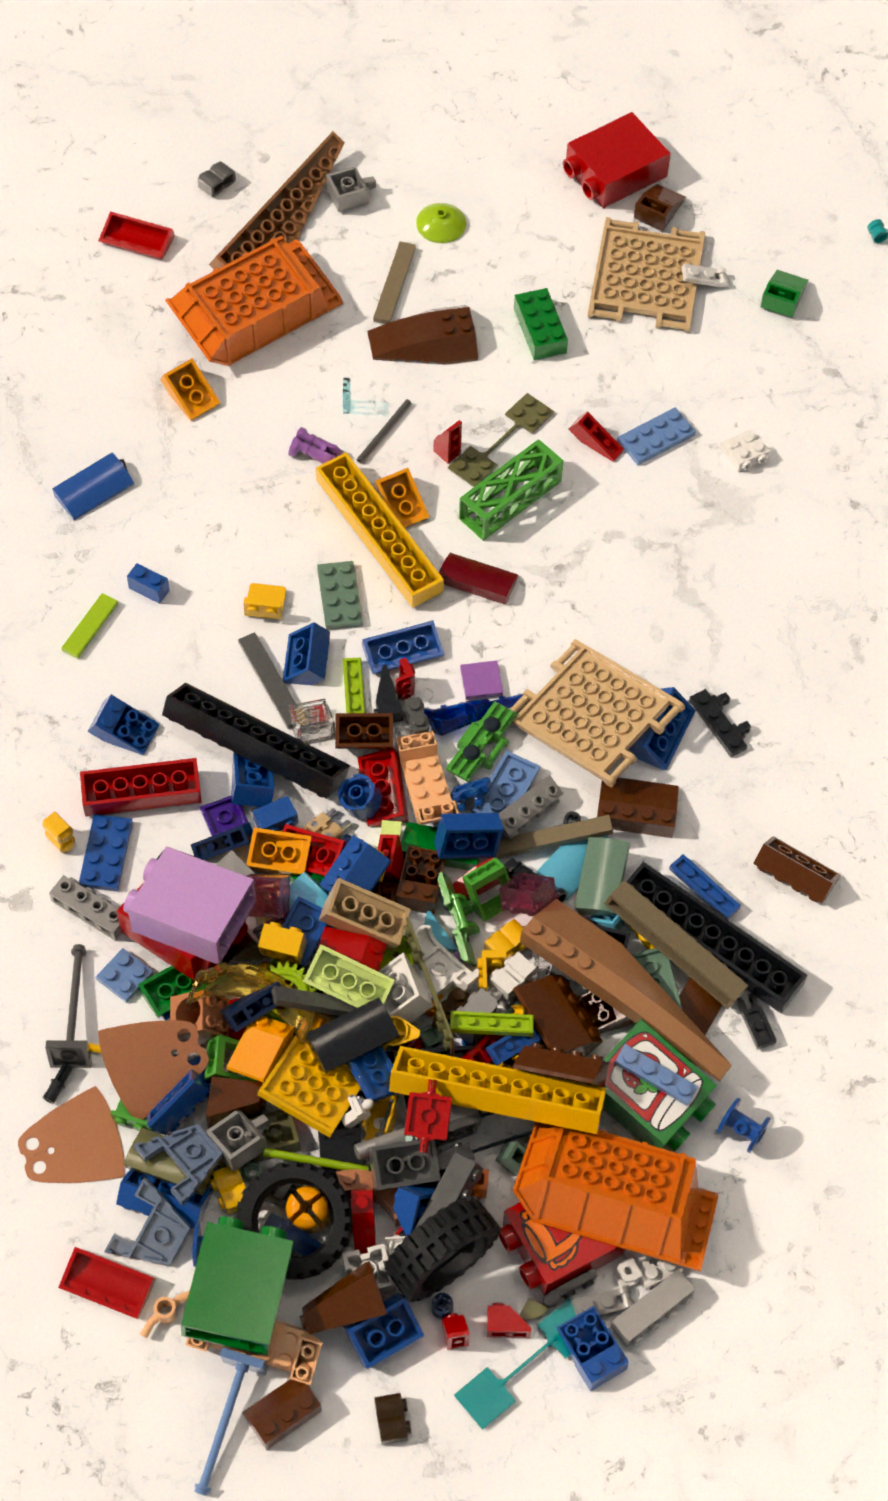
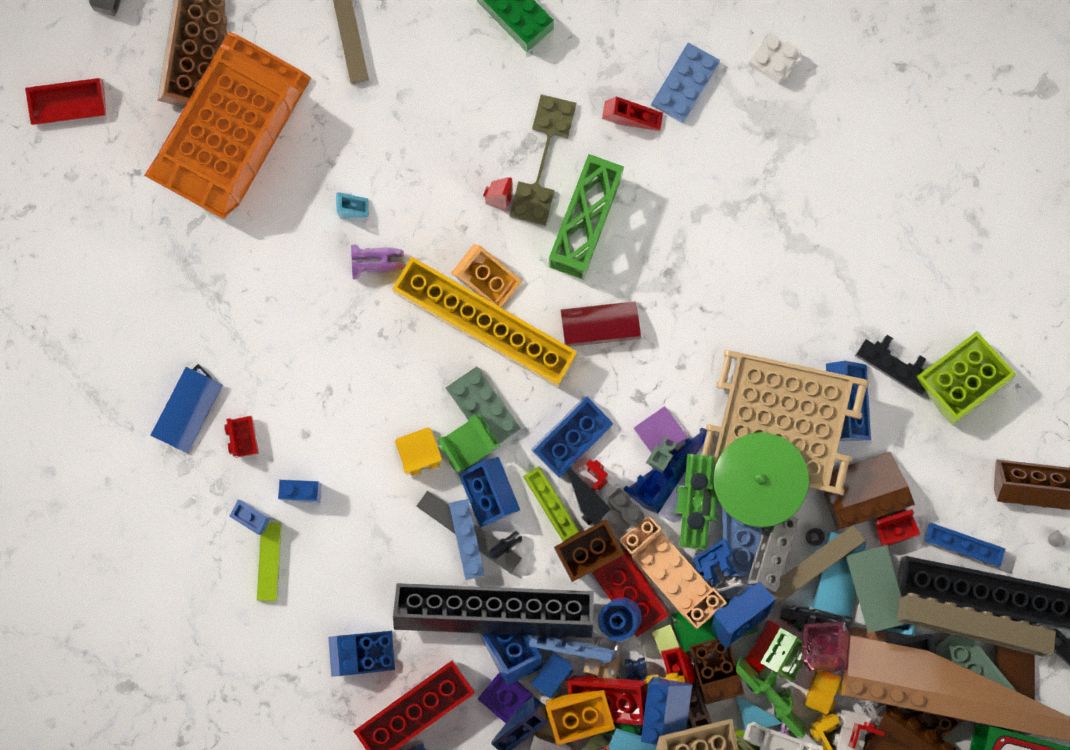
camera: 25 degrees left, 20 degrees up
light orange slope [160,358,221,421] -> none
clear slope [288,698,335,744] -> none
clear light blue tile [342,377,351,414] -> none
dark grey piece [356,399,411,464] -> none
reddish brown wedge [367,305,478,365] -> none
none -> red bracket [224,416,259,458]
none -> plate [229,499,271,535]
none -> medium azure slope [336,192,369,218]
none -> bright green panel [438,414,501,472]
none -> medium blue plate [449,499,485,580]
none -> black axle [488,531,522,560]
none -> medium blue wing [529,636,617,663]
none -> sand green plate [646,436,677,473]
none -> bright green container [714,433,809,528]
none -> red bracket [848,721,885,749]
none -> red bracket [874,509,921,546]
none -> lime slope [917,331,1016,426]
none -> light grey hinge [1048,530,1065,547]

